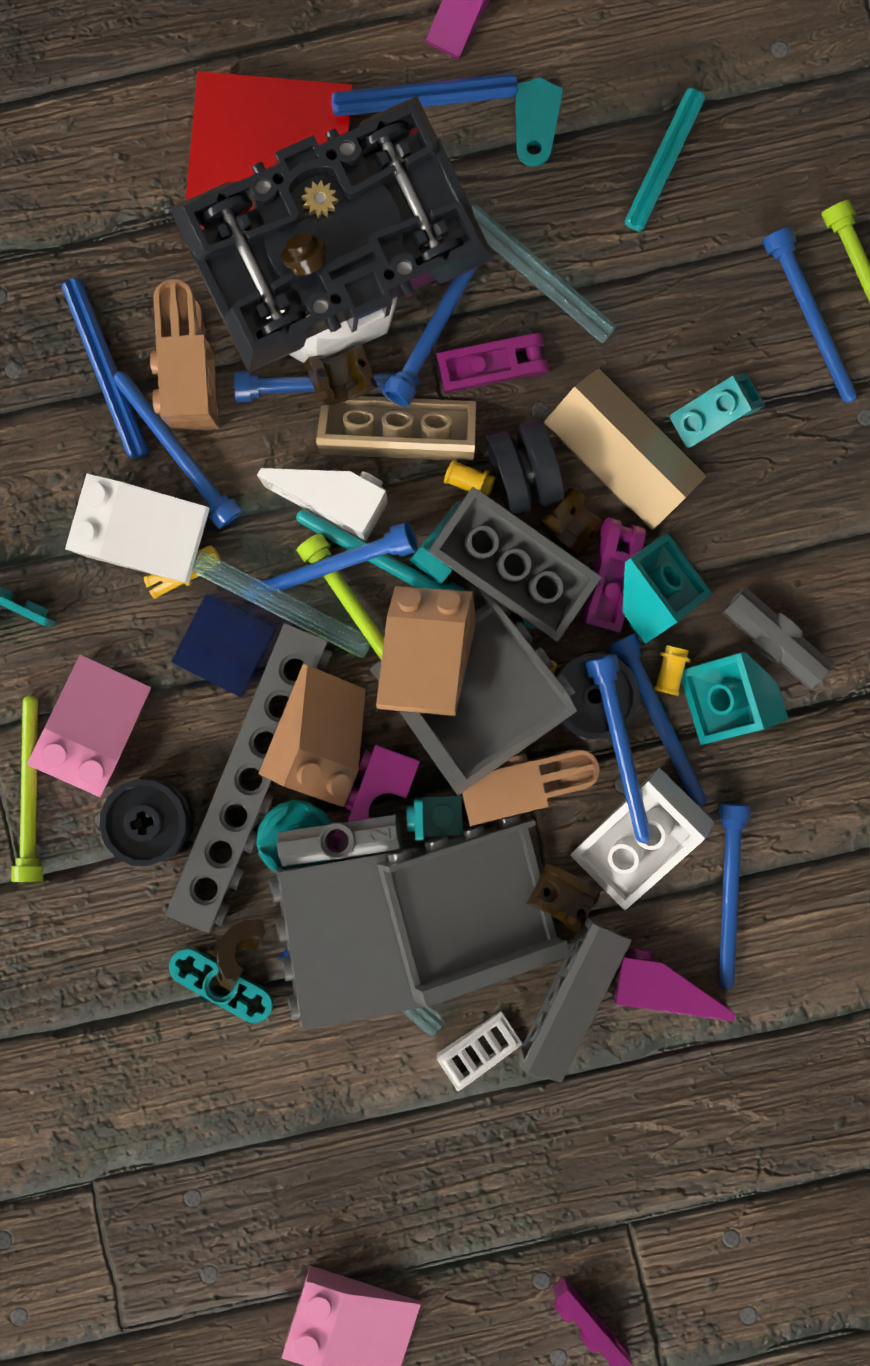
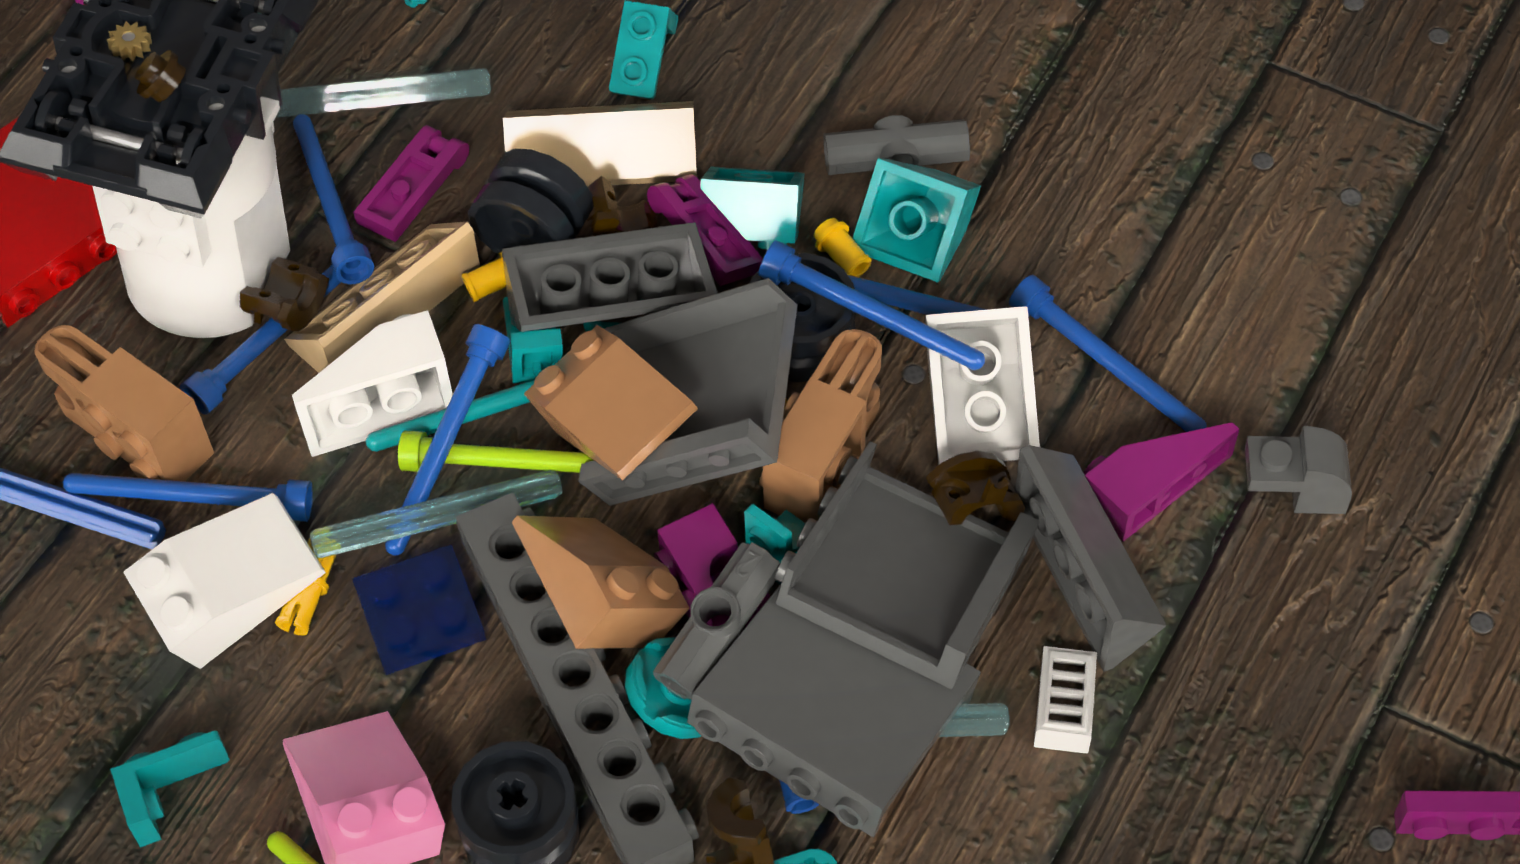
camera: 45 degrees left, 30 degrees down
none -> dark grey brick [1245,426,1352,514]

